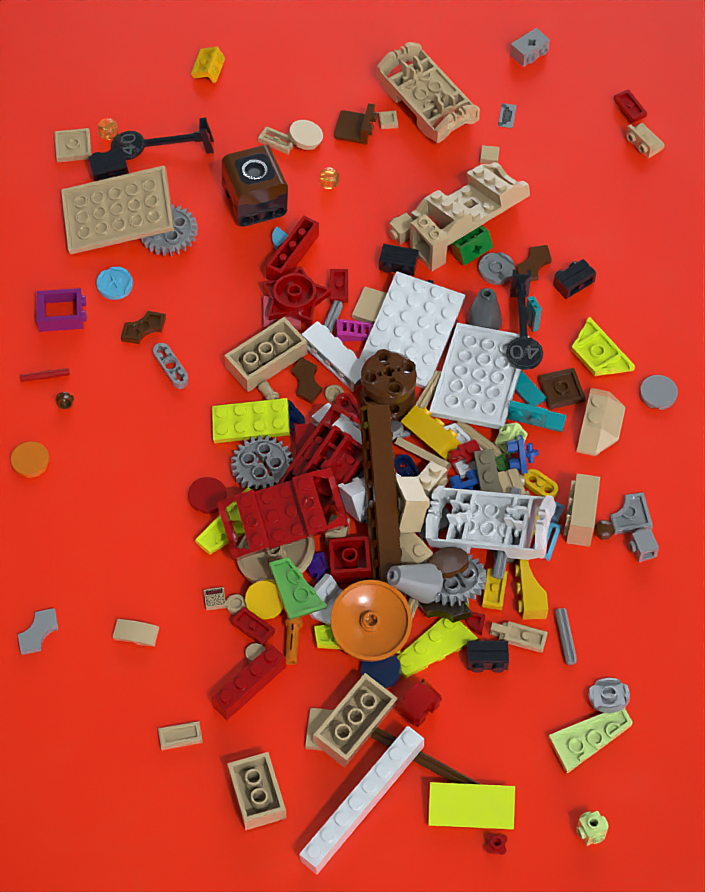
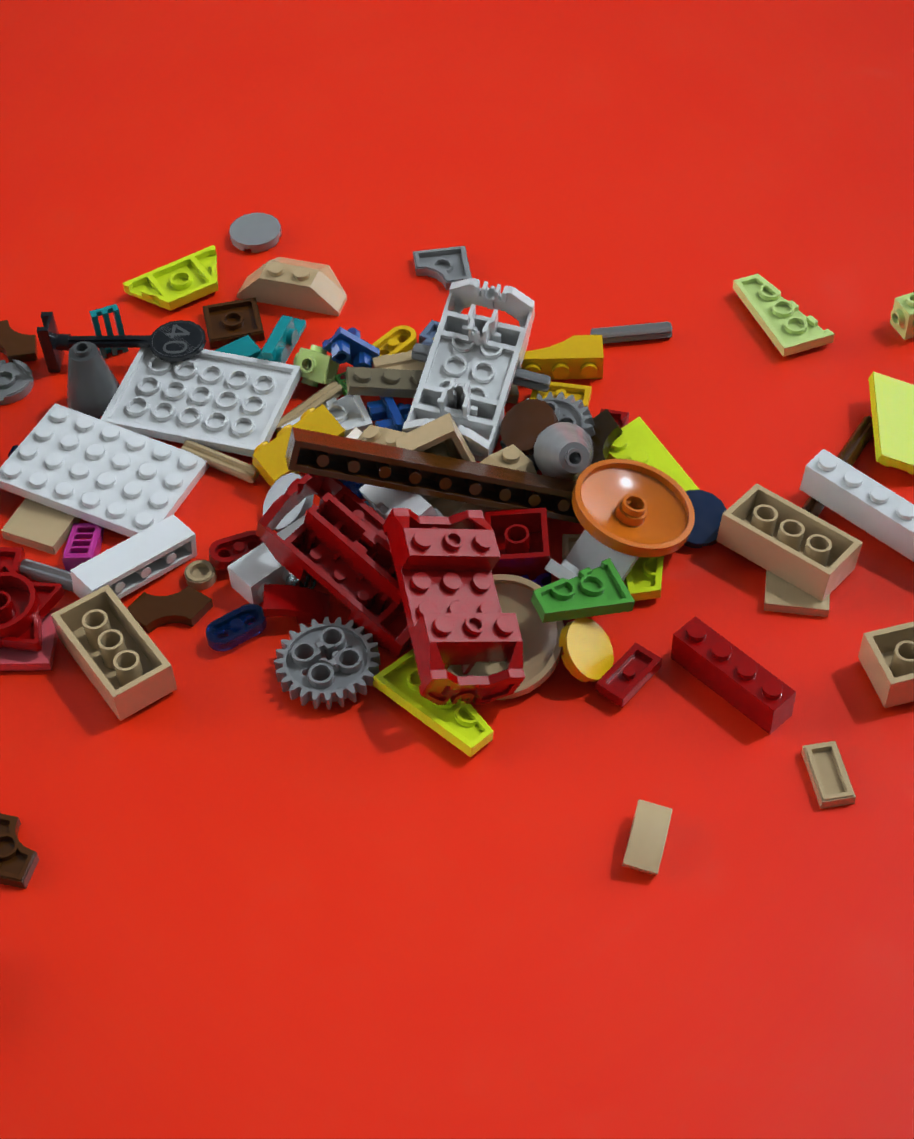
camera: 85 degrees left, 10 degrees down
orange tile [11,441,50,478] -> none
light grey tile [18,608,59,655] -> none
red piece [20,368,70,382] -> none
reddish brown plate [56,392,74,409] -> none
light grey beam [153,343,189,389] -> none
red tile [188,477,227,514] -> none
tile [204,587,226,611] -> none
neon yellow plate [212,398,290,443] -> none
tan tile [226,594,246,615] -> none
tan tile [246,643,265,663] -> none
tan pin [258,381,279,400] -> none
orange pin [285,617,303,665] -> none
reddish brown piece [361,349,417,422] -> none
red brick [395,678,443,727] -> none
red plate [448,439,481,465] -> none
black brick [466,641,509,673] -> none
tan hinge [490,621,548,653] -> none
black brick [553,259,596,299] -> none
tan brick [564,474,600,547] -> none
light grey tile [588,678,630,713] -> none
light grey brick [628,528,659,562] -> none

